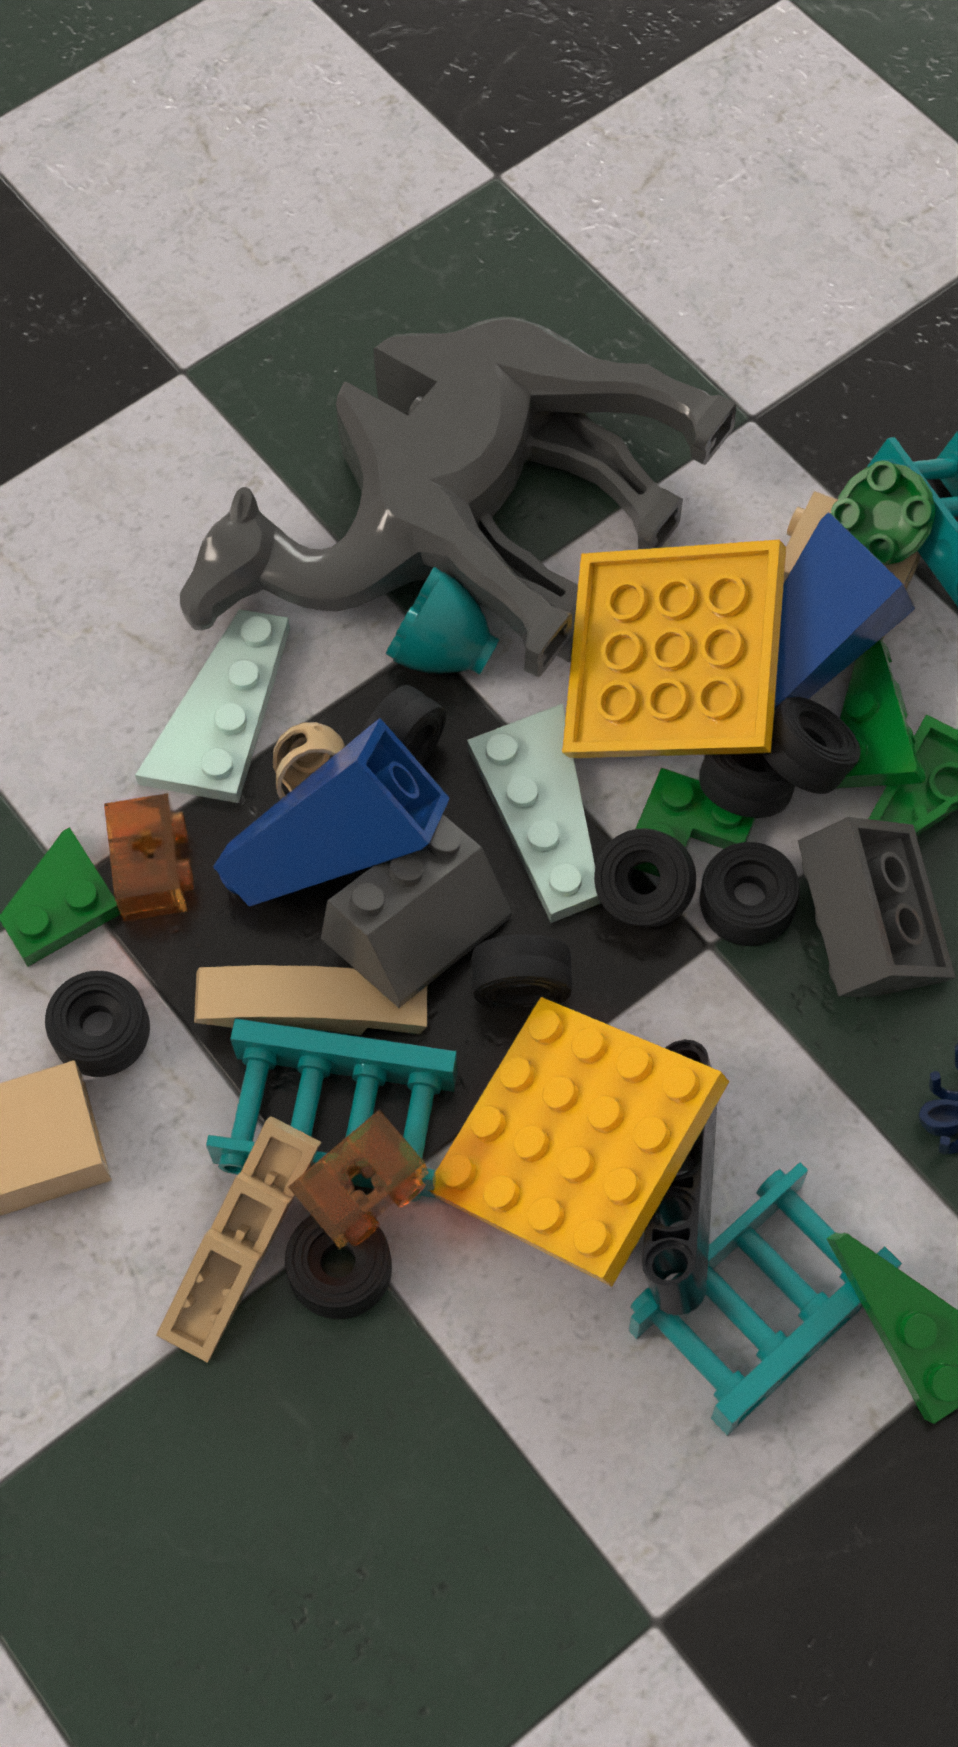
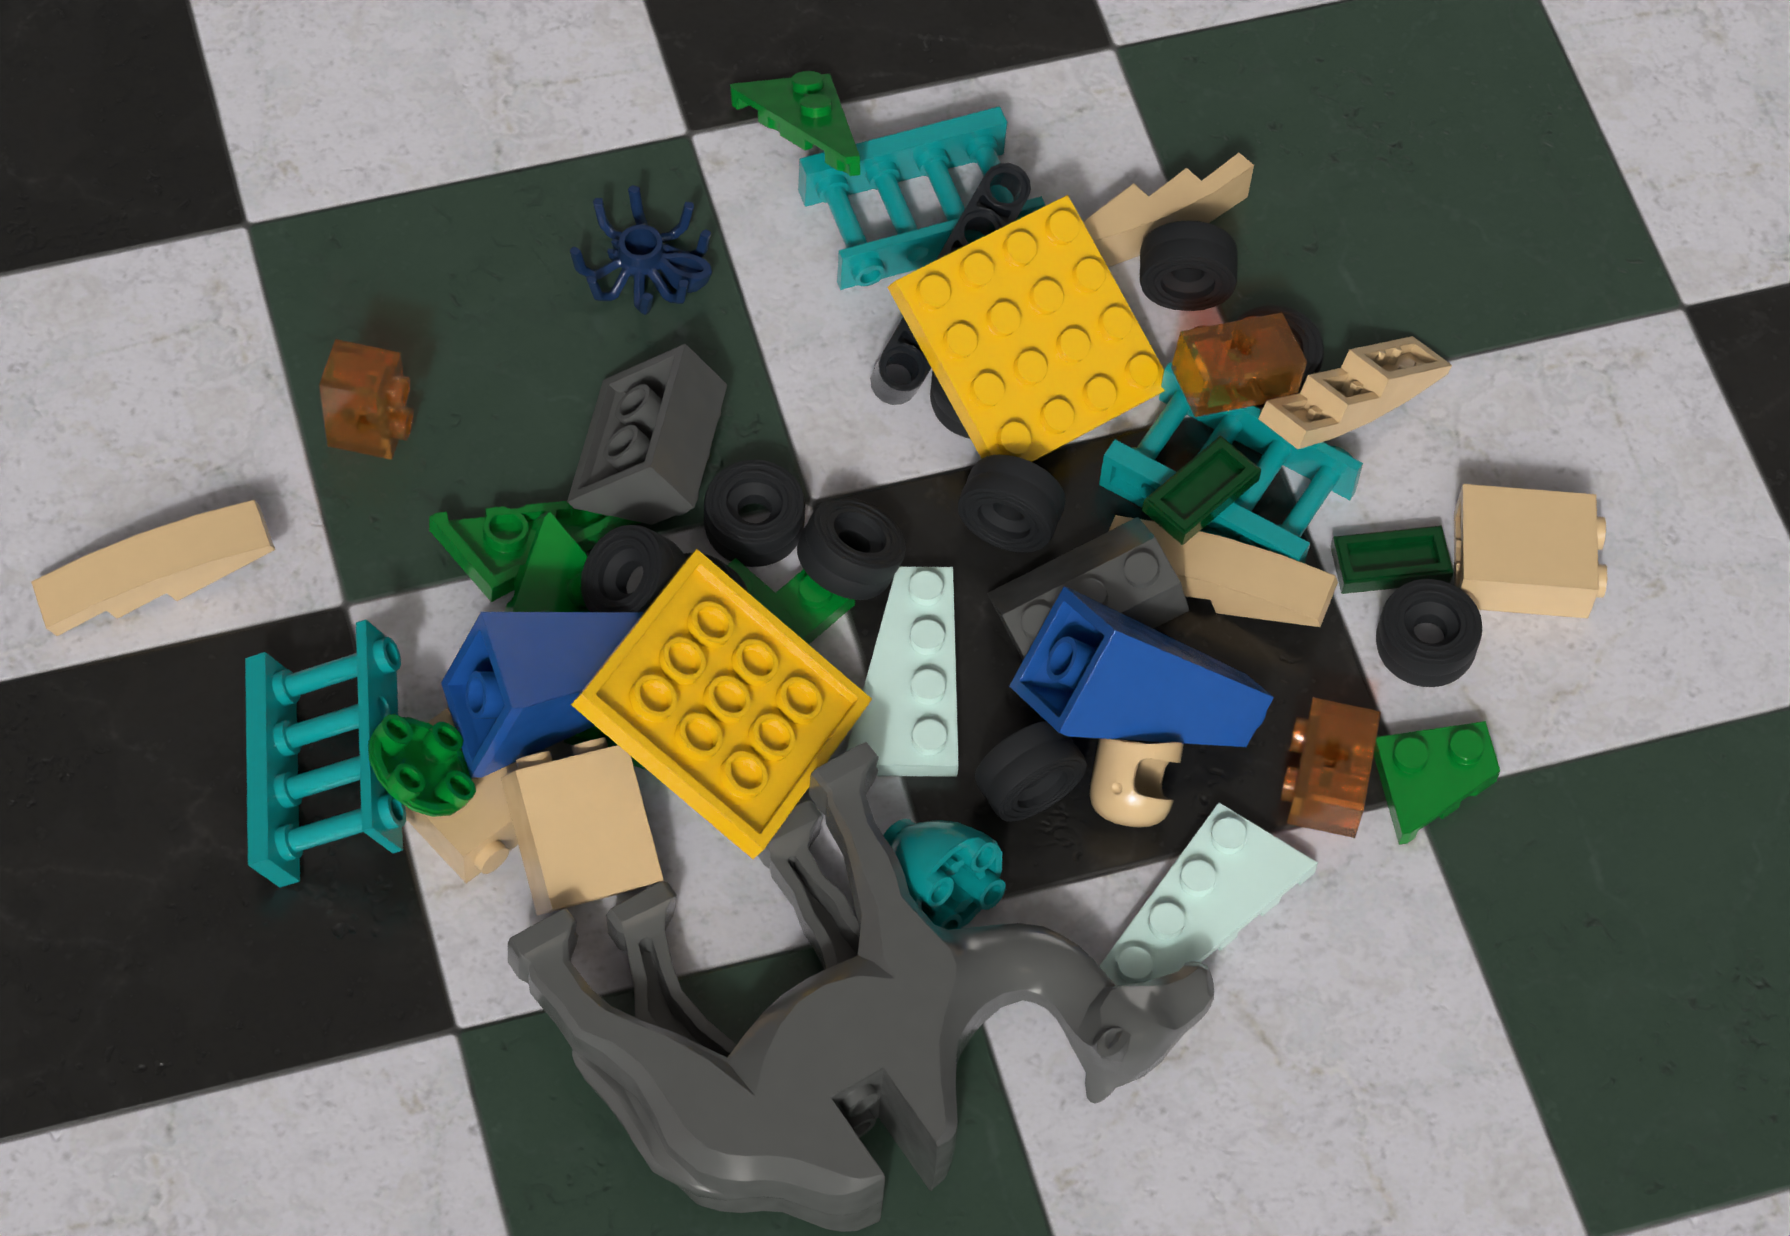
camera: 165 degrees left, 5 degrees down
none -> tan brick [501,737,664,916]
none -> tan slope [1083,153,1254,267]
none -> black tyre [1139,221,1237,311]
none -> dark green tile [1142,435,1261,545]
none -> dark green tile [1330,525,1453,594]

